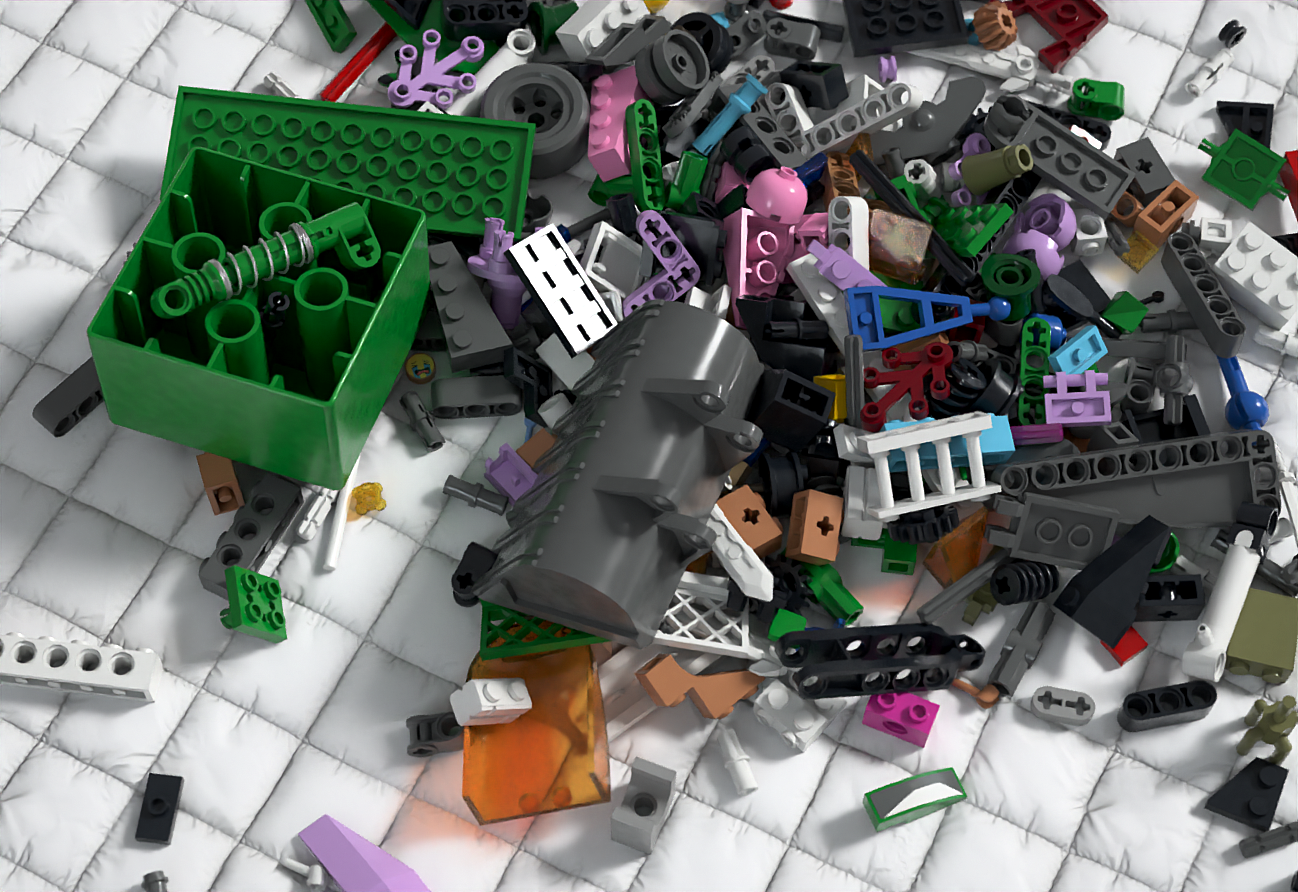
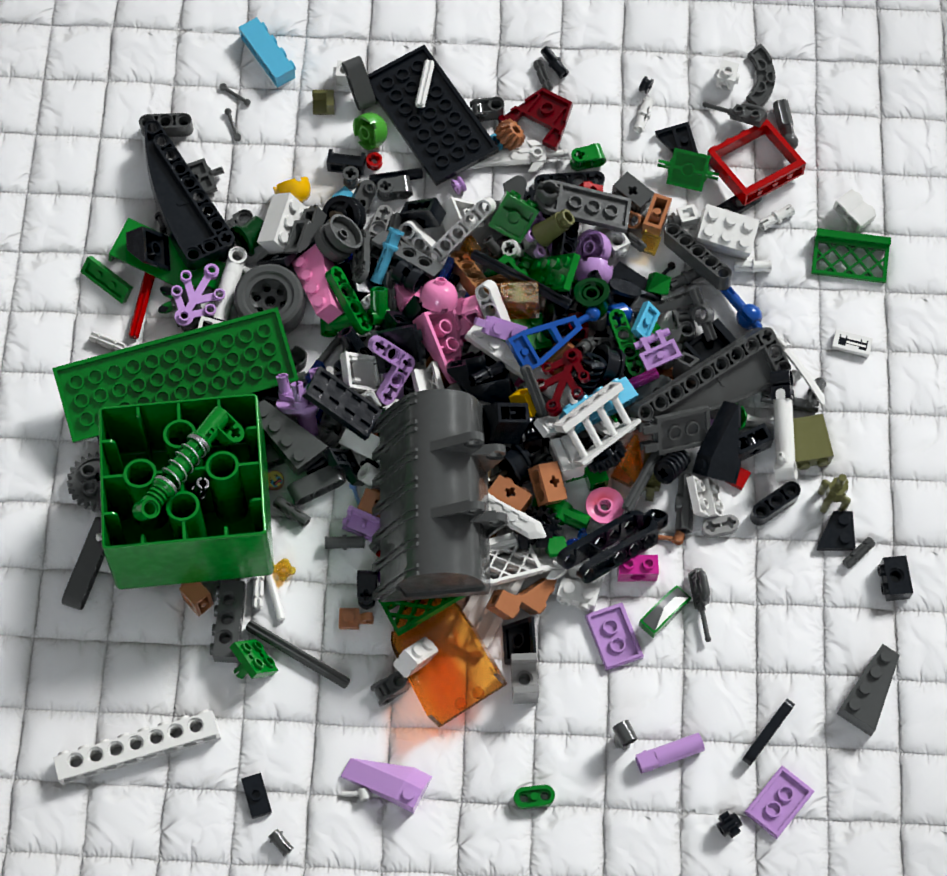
camera: 25 degrees left, 5 degrees up
white axle [717,729,758,797] -> none
none -> dark grey axle [246,620,350,688]
none -> nougat plate [339,608,374,630]
none -> green plate [488,190,539,243]
none -> black slope [502,616,536,665]
none -> bright pink dish [585,487,624,524]
none -> lavender tile [585,602,644,671]
none -> white slope [686,475,724,518]
none -> dark grey piece [688,568,711,642]

